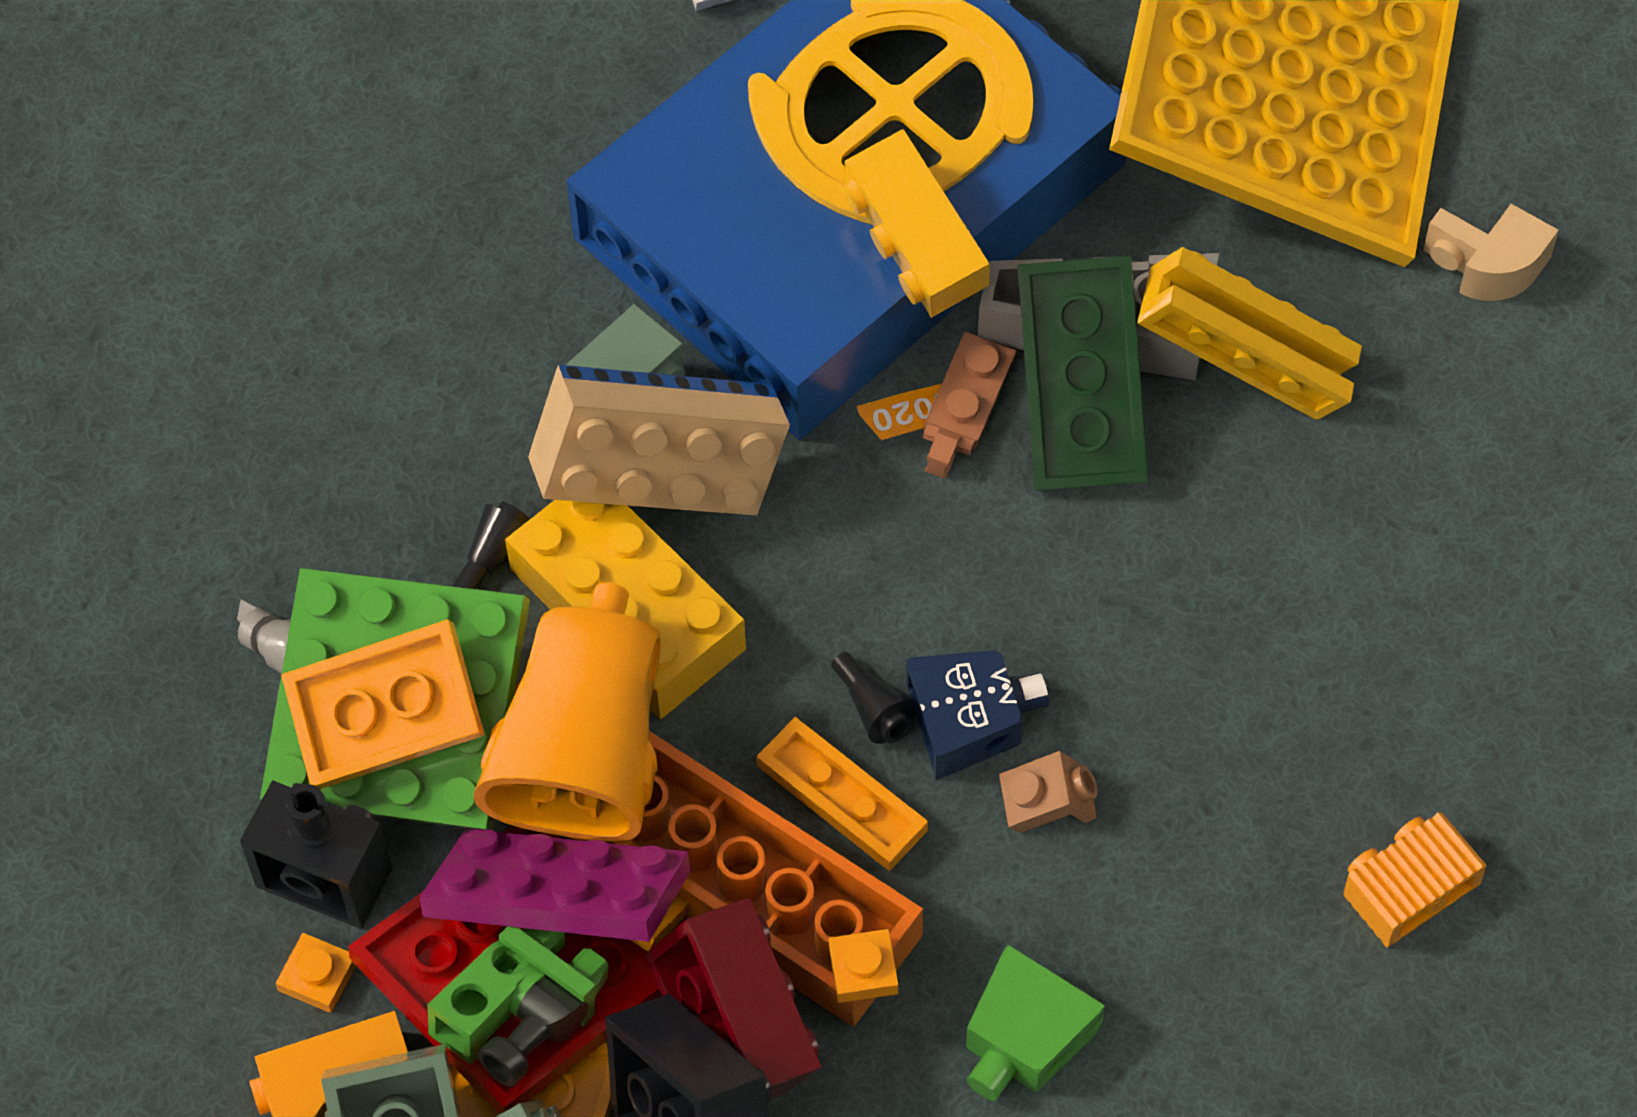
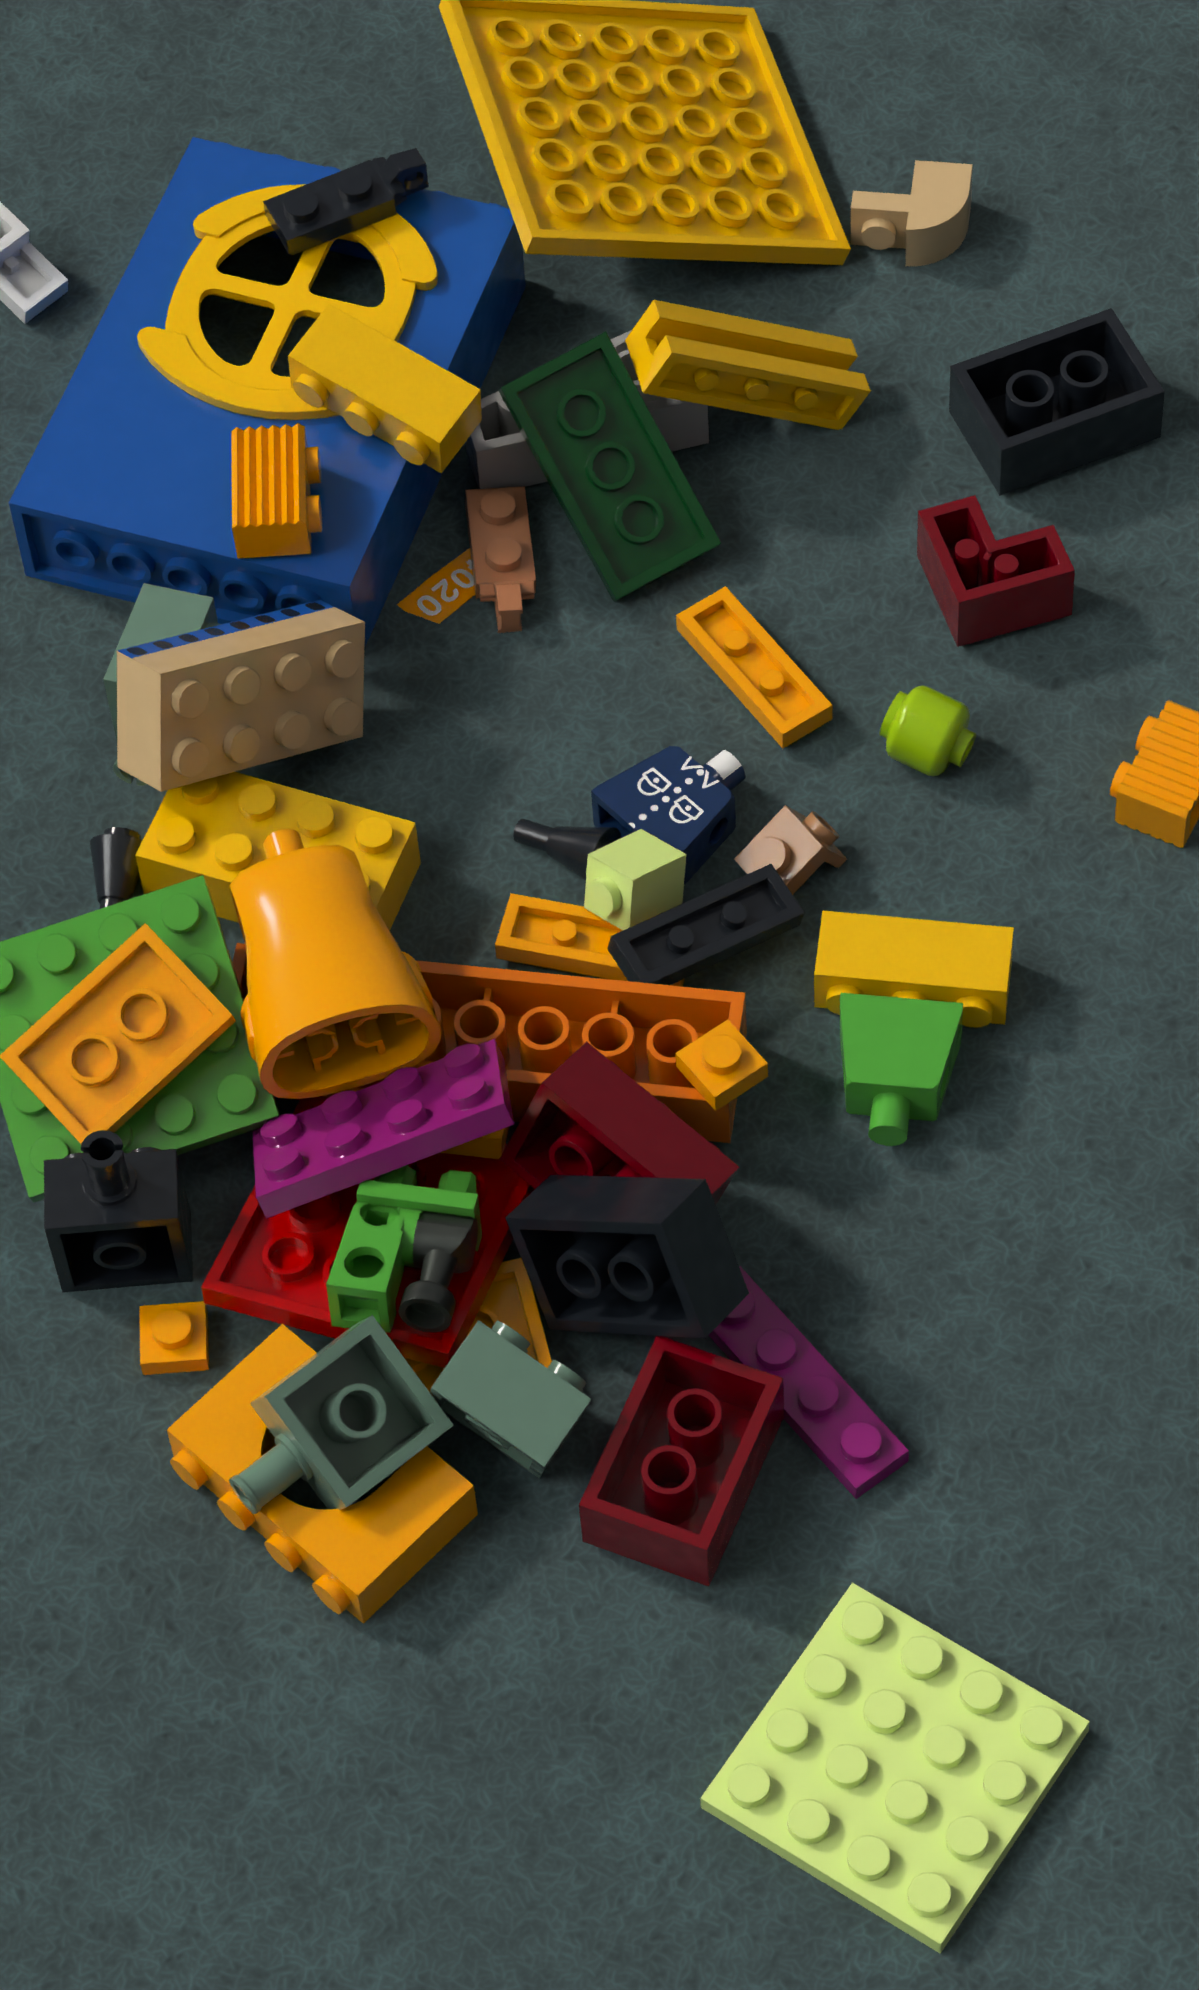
camera: 25 degrees left, 5 degrees down
none -> light orange brick [231,423,322,559]
none -> black hinge [263,148,429,255]
none -> yellowish green brick [584,829,686,930]
none -> black plate [607,864,805,985]
none -> light orange plate [676,586,833,749]
none -> yellow brick [814,911,1014,1027]
none -> lime head [879,685,976,777]
none -> dark red brick [917,495,1075,647]
none -> black brick [949,308,1165,496]

